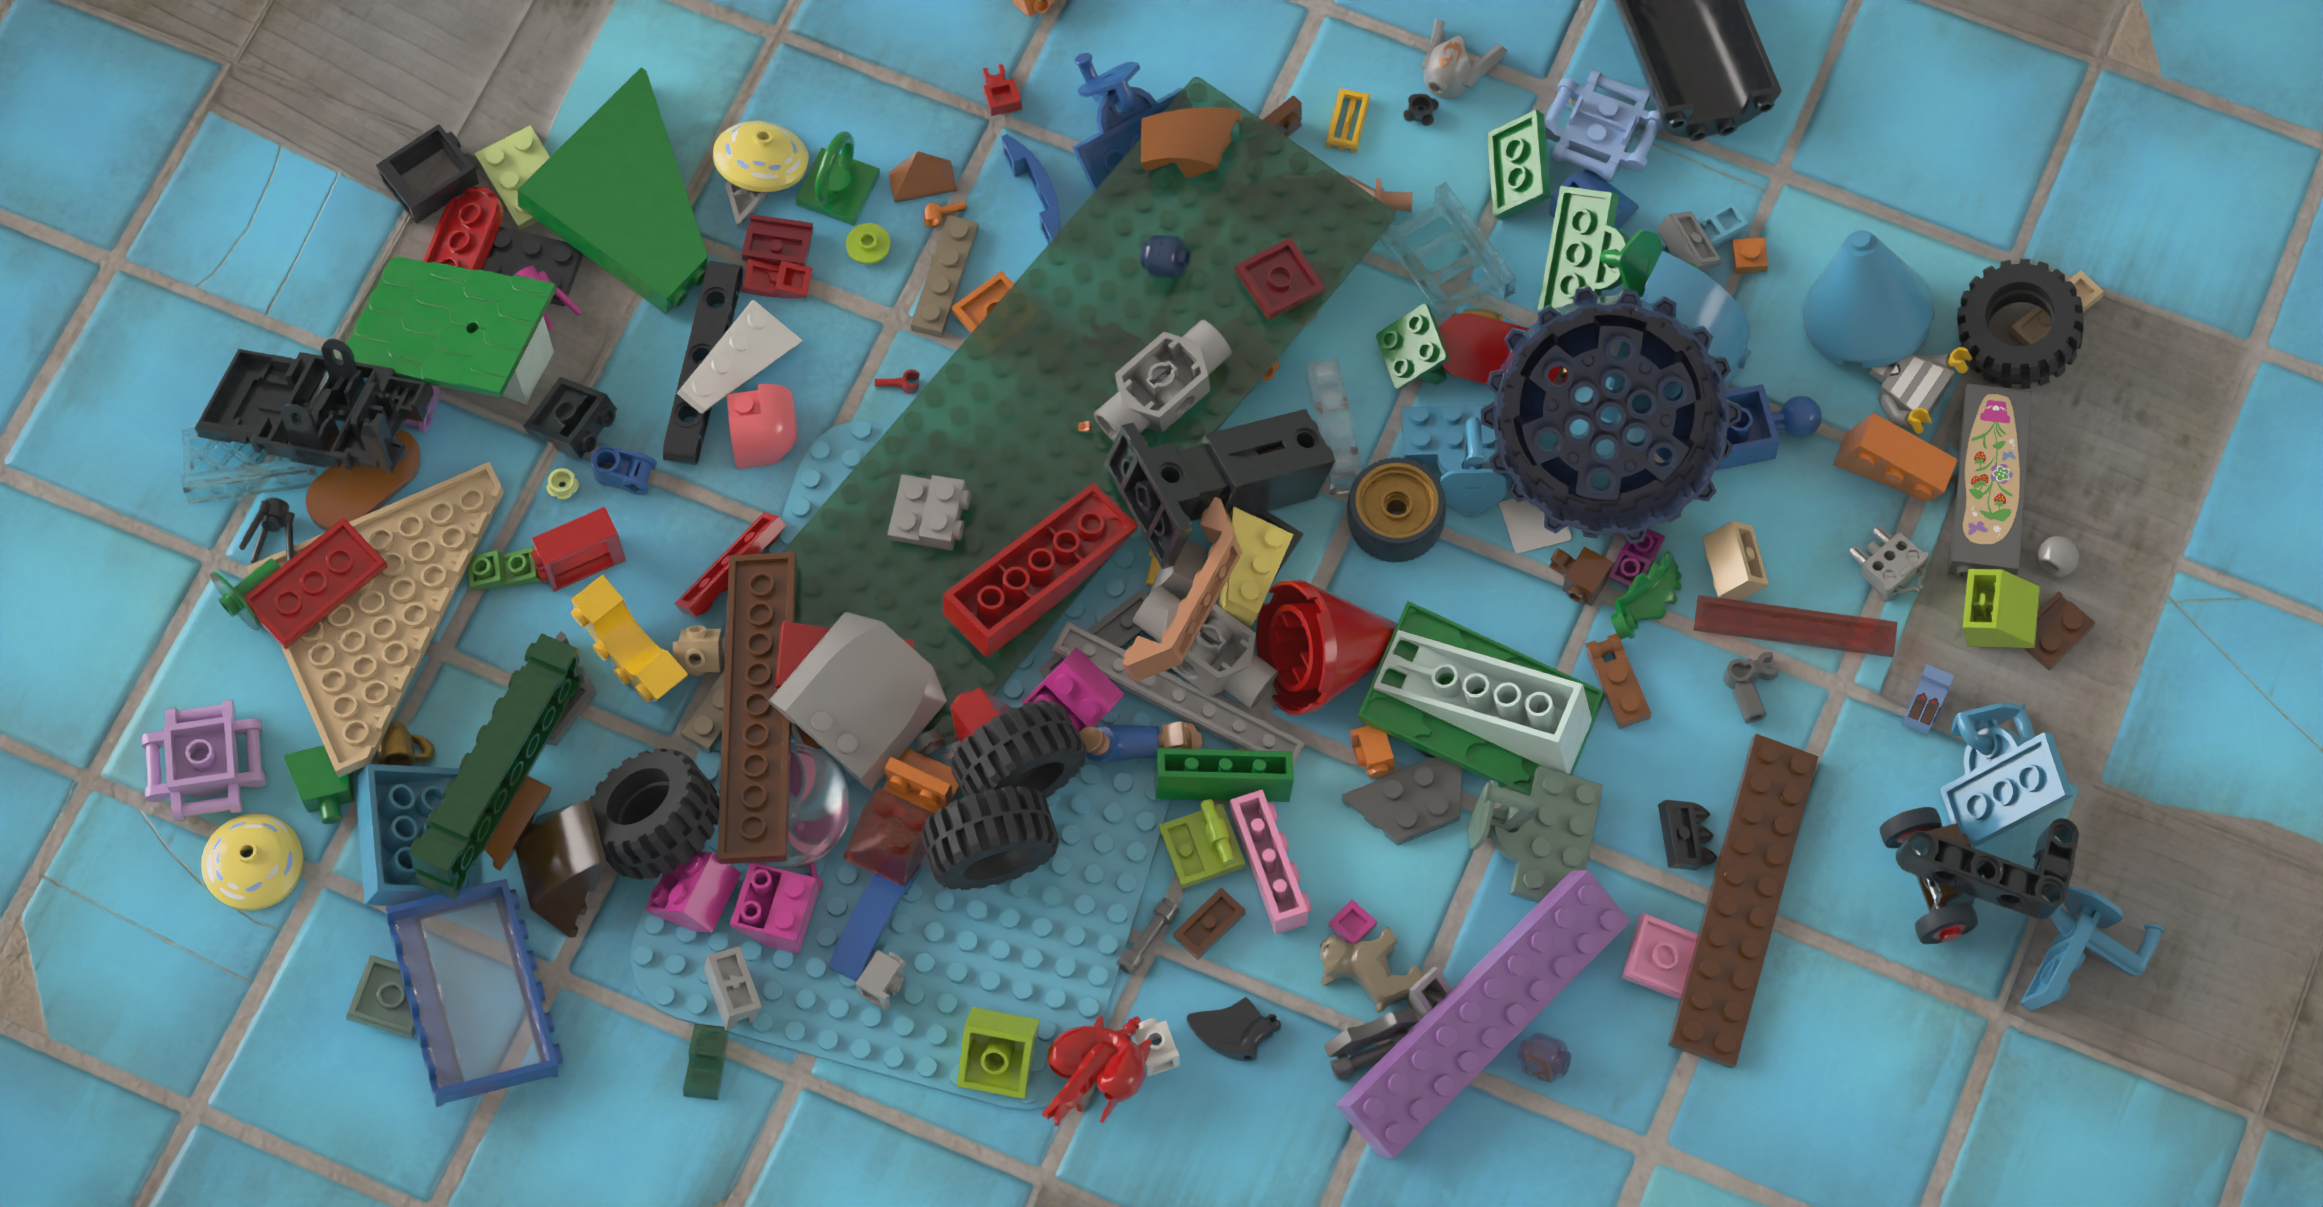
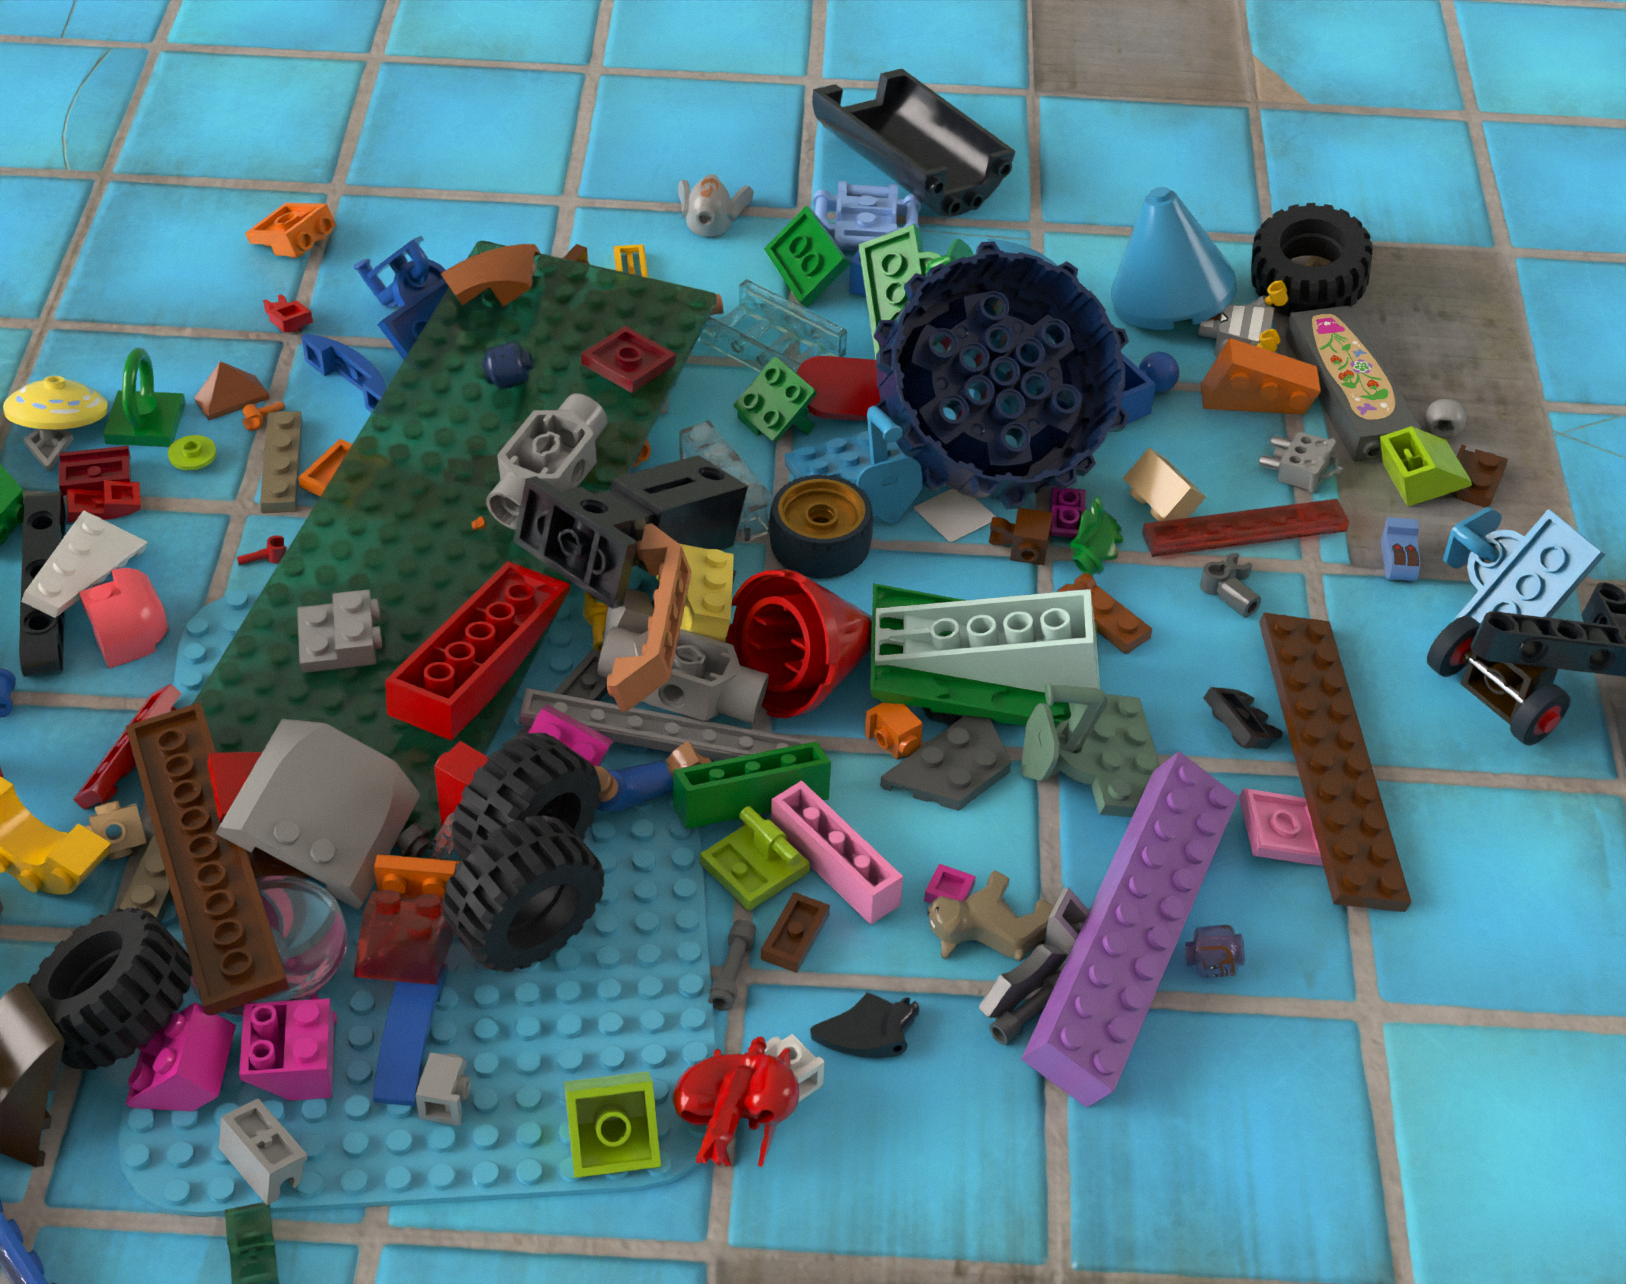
camera: 25 degrees left, 20 degrees down
black plate [1403,94,1439,126] -> none

